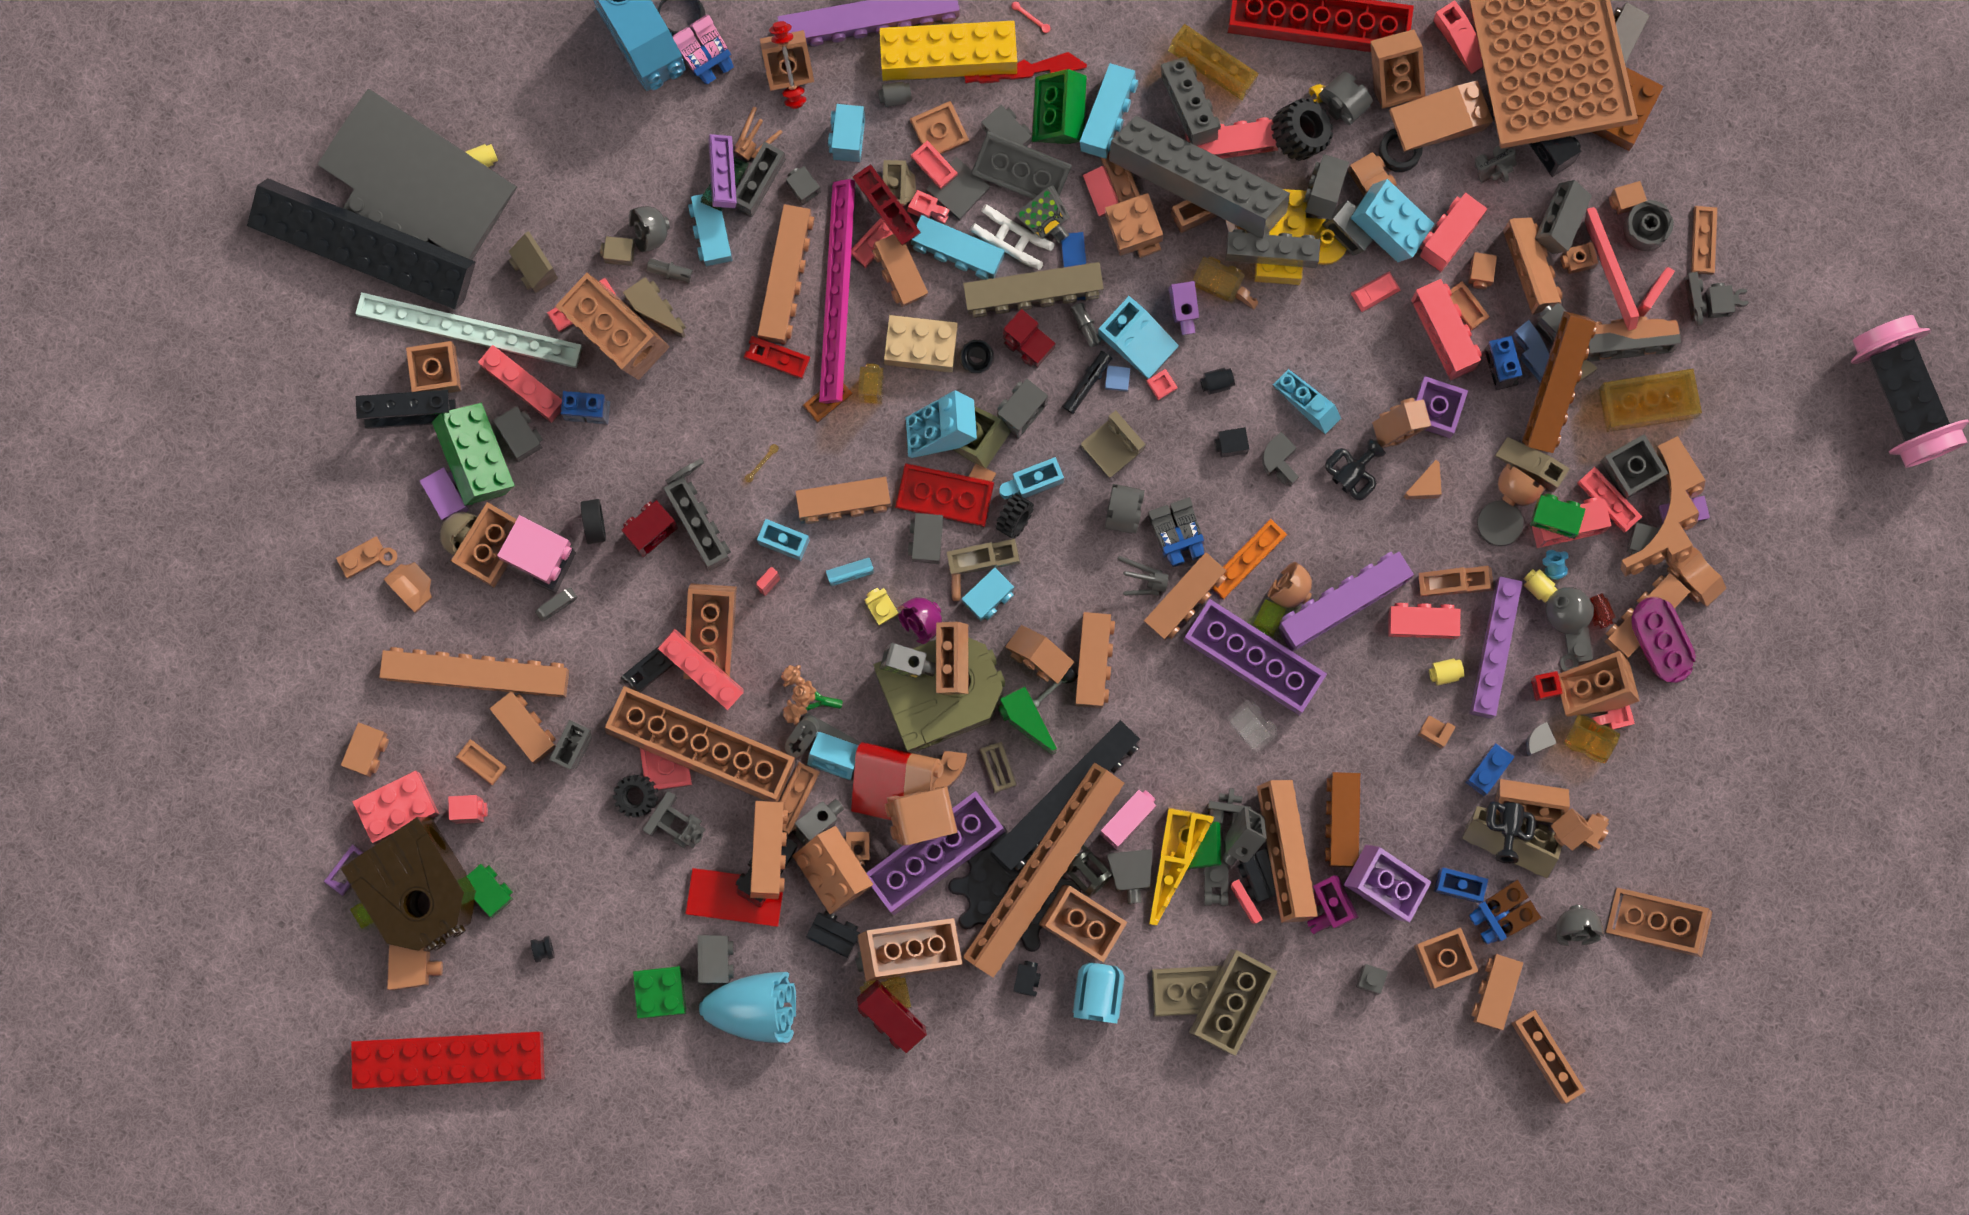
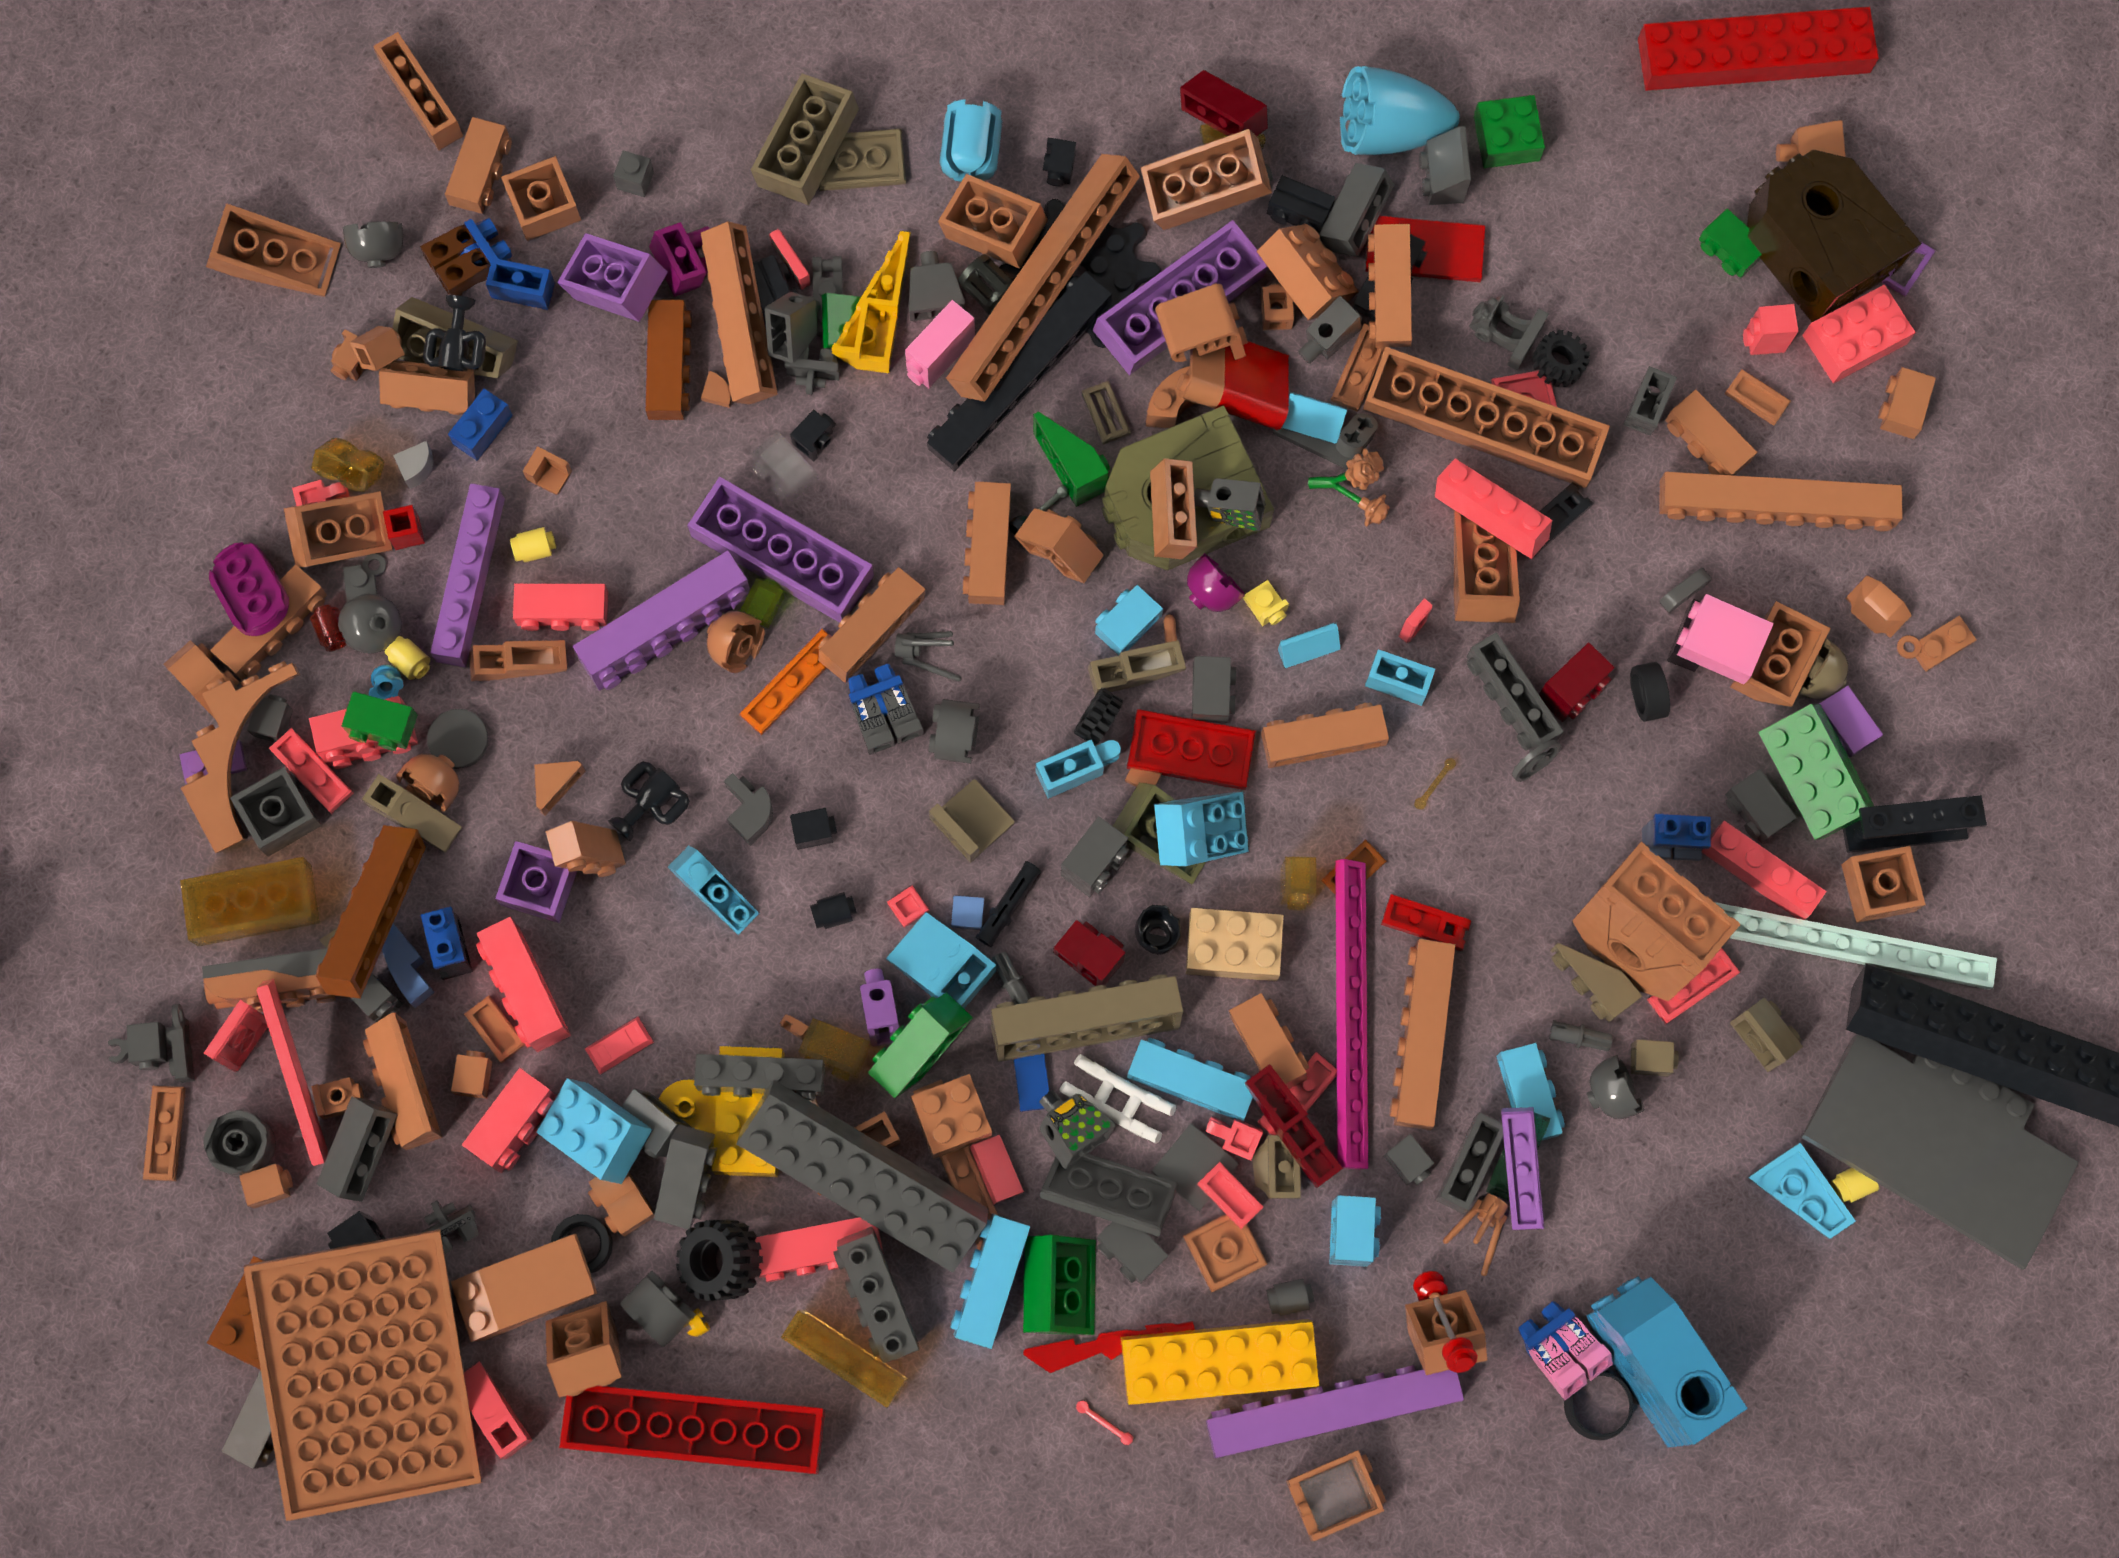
camera: 175 degrees right, 5 degrees down
black wheel [530,936,555,963] -> none
none -> nougat tile [701,371,731,408]
none -> black brick [790,409,836,462]
none -> brick [868,992,973,1098]
none -> dark grey brick [1319,163,1394,257]
none -> medium azure wing [1748,1143,1856,1239]

